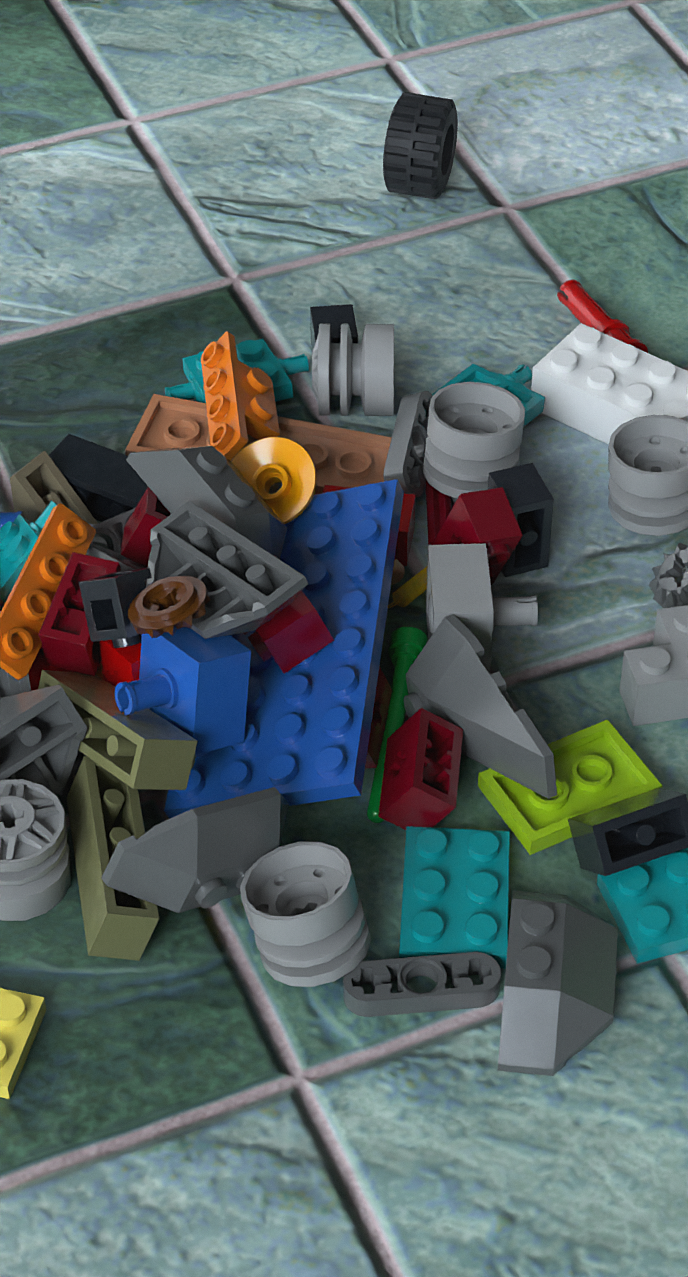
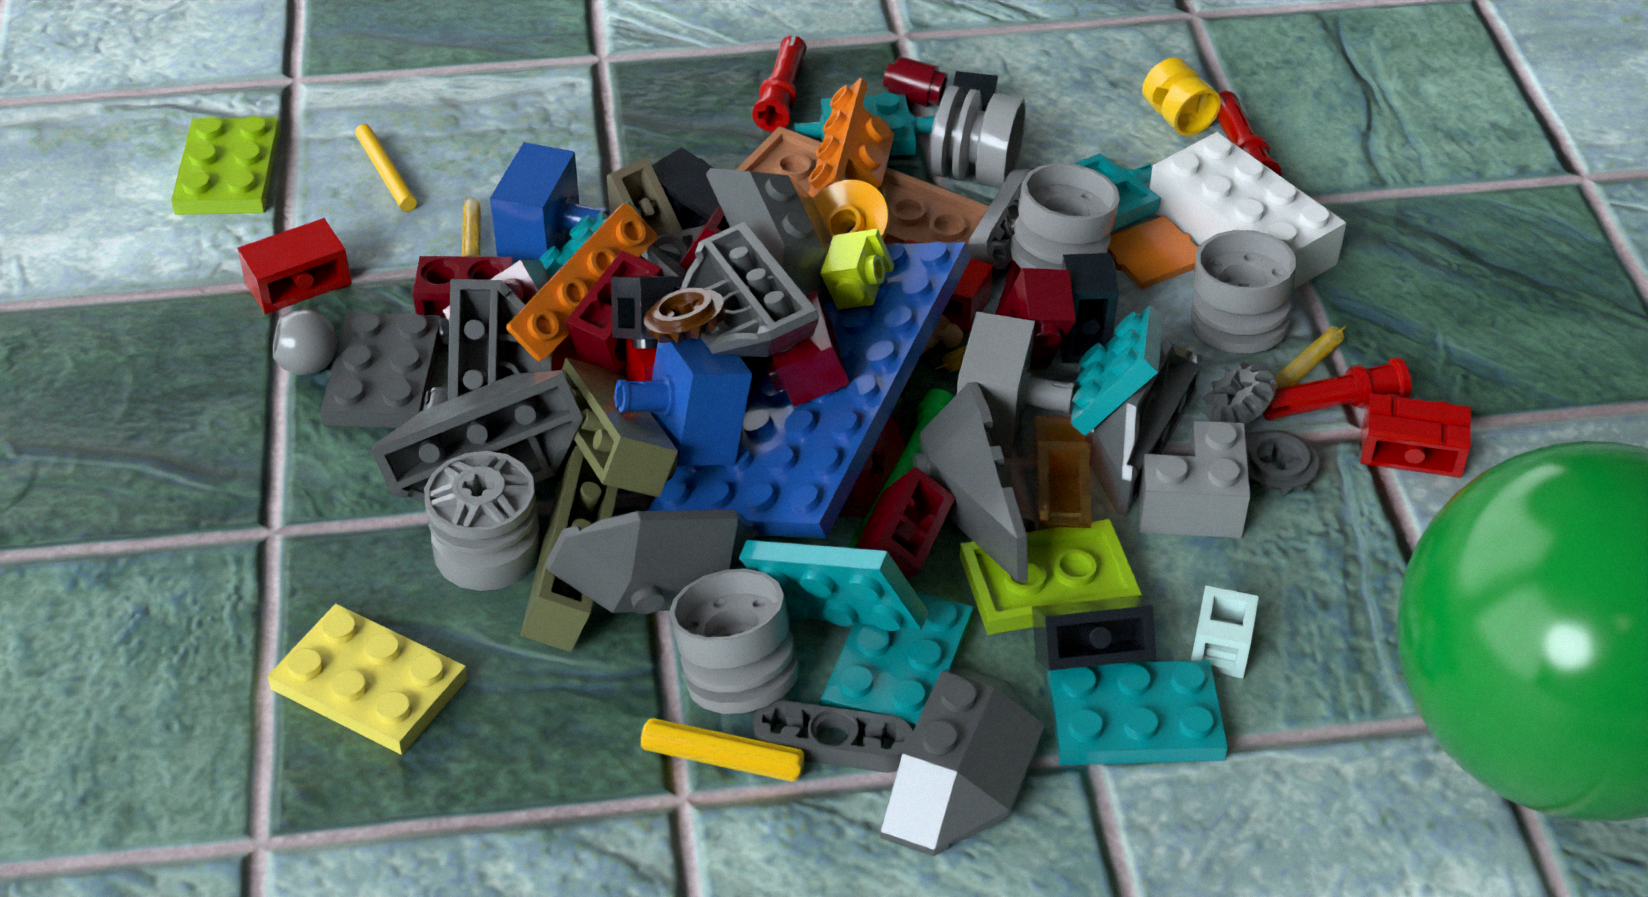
camera: 15 degrees right, 0 degrees up
none -> yellow axle [641,718,804,782]
none -> teal plate [739,540,929,631]
none -> red pin [752,35,807,132]
none -> neon yellow brick [820,229,894,310]
none -> dark red brick [883,56,948,107]
none -> clear orange slope [1032,415,1092,528]
none -> teal plate [1070,305,1164,436]
none -> dark grey wedge [1086,341,1203,516]
none -> orange piece [1107,215,1198,289]
none -> yellow wheel [1142,57,1221,136]

